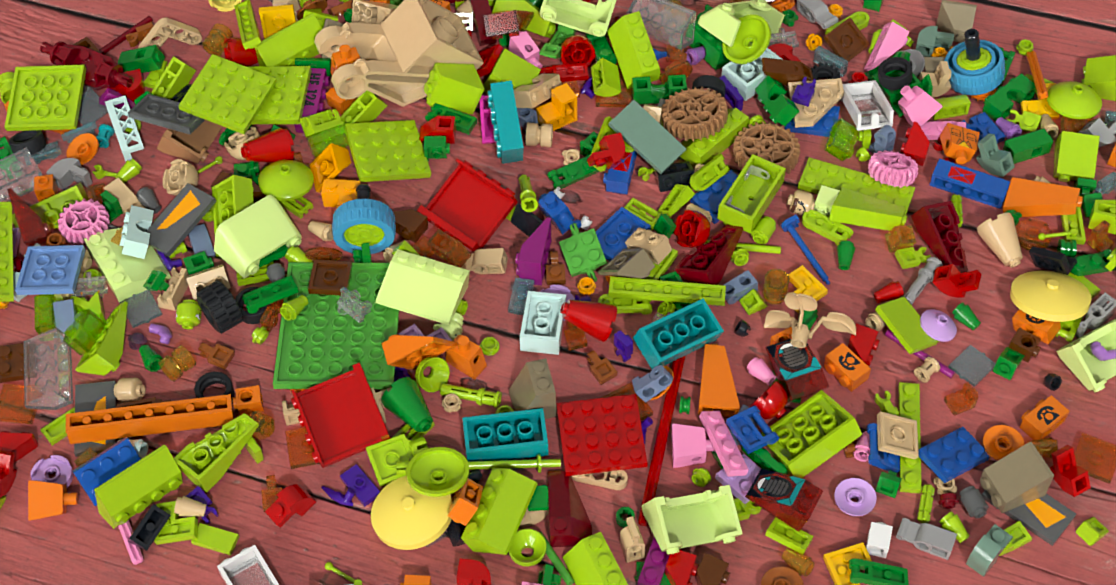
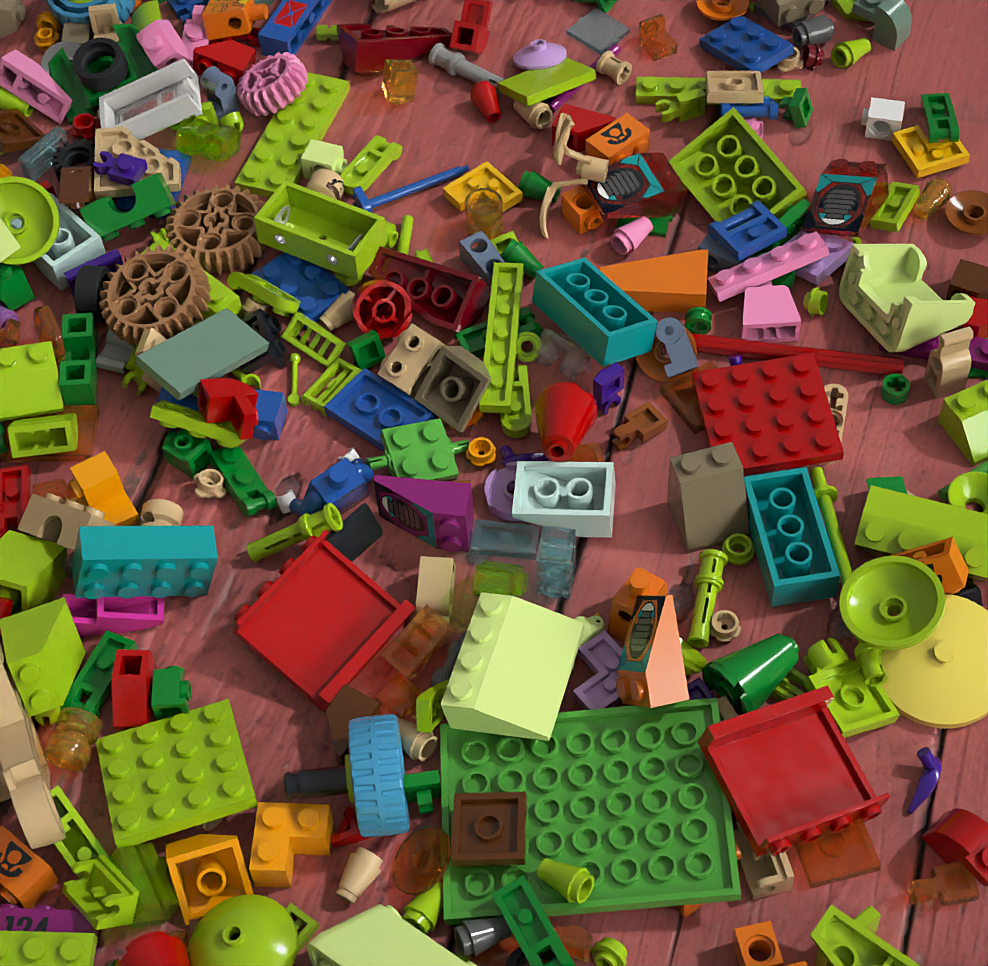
camera: 90 degrees left, 0 degrees up
clear yellow head [249,410,275,440] -> none
clear hips [337,287,372,323] -> none
dark purple plate [340,464,380,507] -> none
lime plate [480,337,500,356] -> none
dark red wedge [548,471,592,547] -> none
dark purple bar [581,76,596,99] -> none
black hinge [734,320,751,337] -> none
red cylinder [749,381,788,420] -> none
lime slope [829,187,908,232] -> none
lavender dish [834,478,877,516] -> none
green cone [837,241,856,270] -> none
lime plate [894,247,931,269] -> none
light grey piece [896,518,957,560] -> none
sand green brick [915,26,954,57] -> none
lime axle [917,484,935,523] -> none
green cone [952,302,981,331] -> none
none -> clear yellow wheel [43,707,103,772]
none -> lime hinge [287,353,301,407]
none -> clear neon green brick [473,560,529,598]
none -> green cone [500,239,544,280]
none -> clear light blue brick [536,525,576,598]

